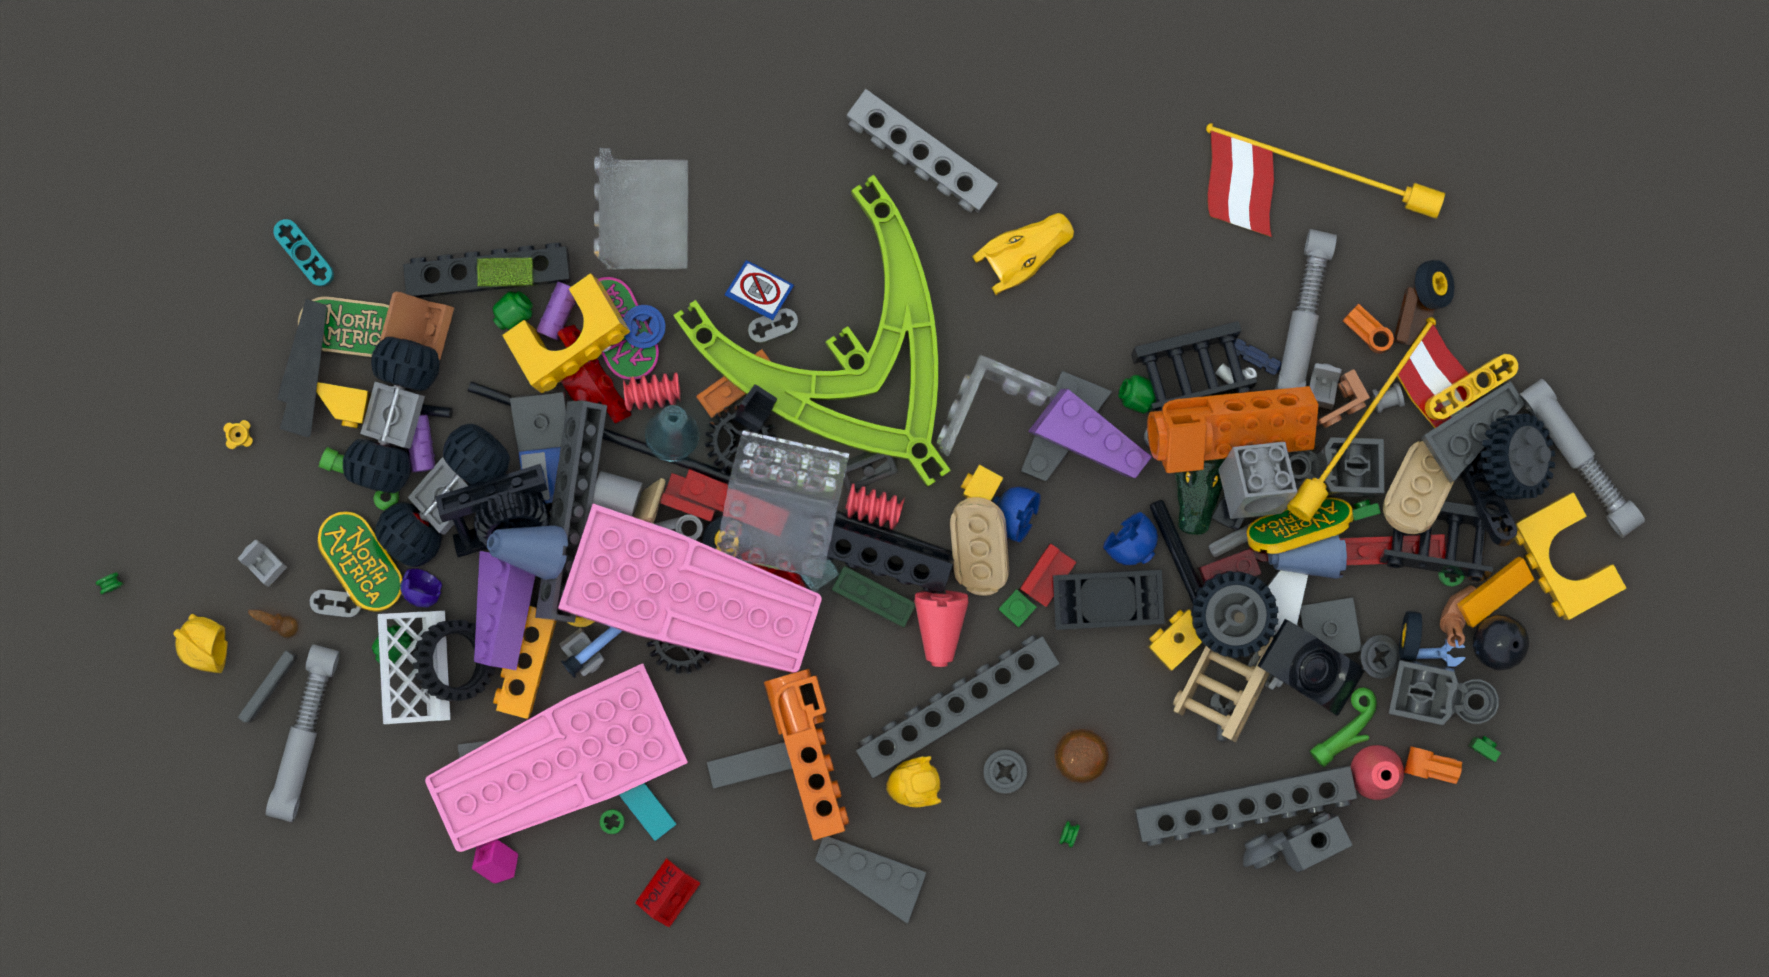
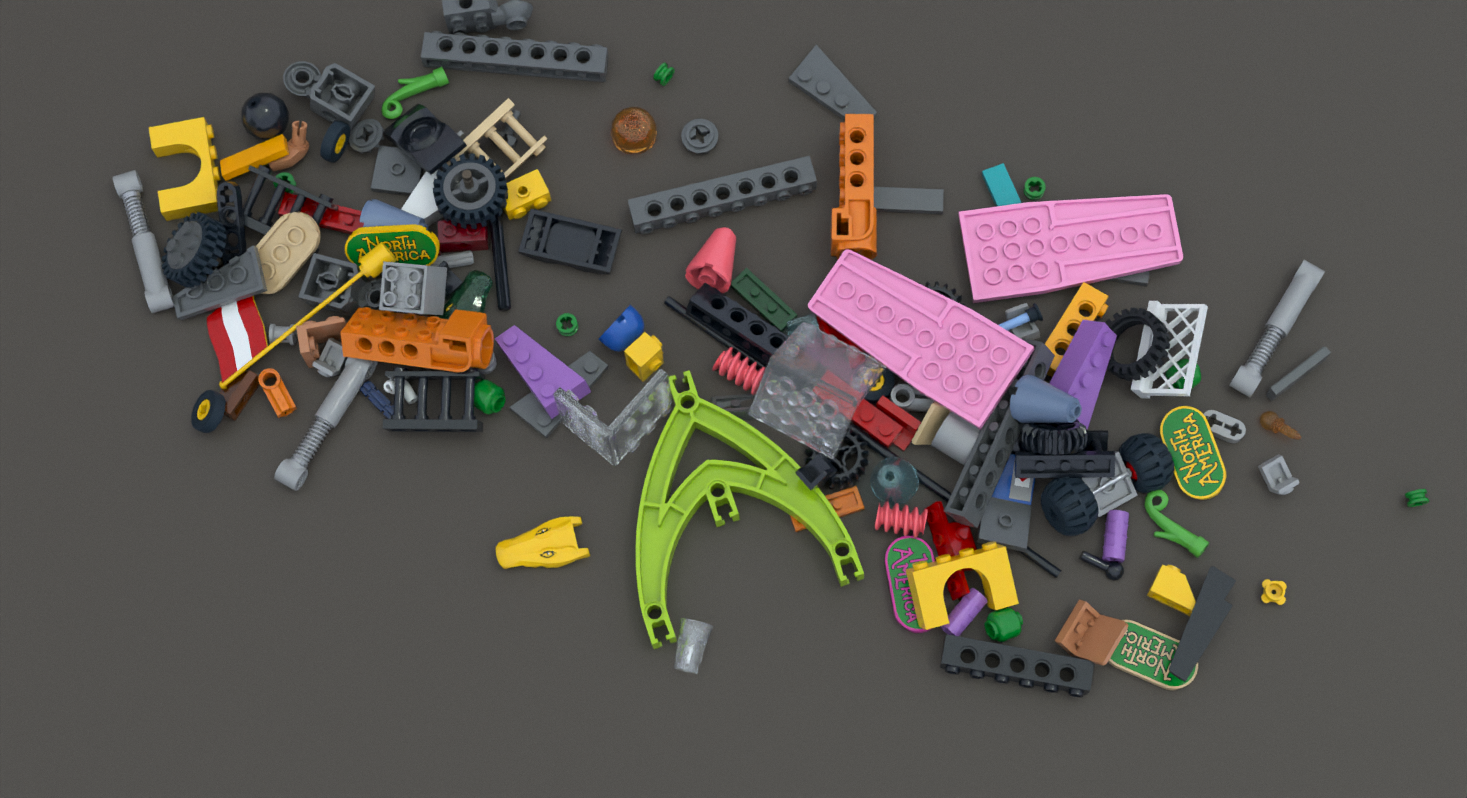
camera: 160 degrees left, 15 degrees down
yellow helmet [173,614,228,673] -> none
teal beam [273,219,334,287] -> none
black plate [343,336,439,493] -> none
dark purple hair [400,568,442,608] -> none
dark pink panel [472,839,518,883] -> none
clear neon green tile [477,258,533,287] -> none
clear bracket [594,148,688,269] -> none
blue gear [623,305,665,349] -> none
red panel [635,858,700,928] -> none
piece [725,260,794,320] -> none
light grey beam [748,308,798,343] -> none
light grey brick [847,89,998,213] -> none
yellow helmet [886,756,941,807] -> none
tan tile [950,497,1009,596] -> none
green plate [998,589,1037,628] -> none
red panel [1019,543,1076,607] -> none
blue cylinder [1103,512,1158,565] -> none
flag [1206,123,1445,237] -> none
coral cone [1351,745,1404,800] -> none
green plate [1352,500,1381,521] -> none
orange piece [1404,746,1462,784] -> none
light blue bar [1416,639,1466,667] -> none
yellow beam [1425,354,1518,420] -> none
green plate [1468,736,1501,762] -> none
none -> green bush [556,313,578,337]
none -> clear plant [674,618,714,674]

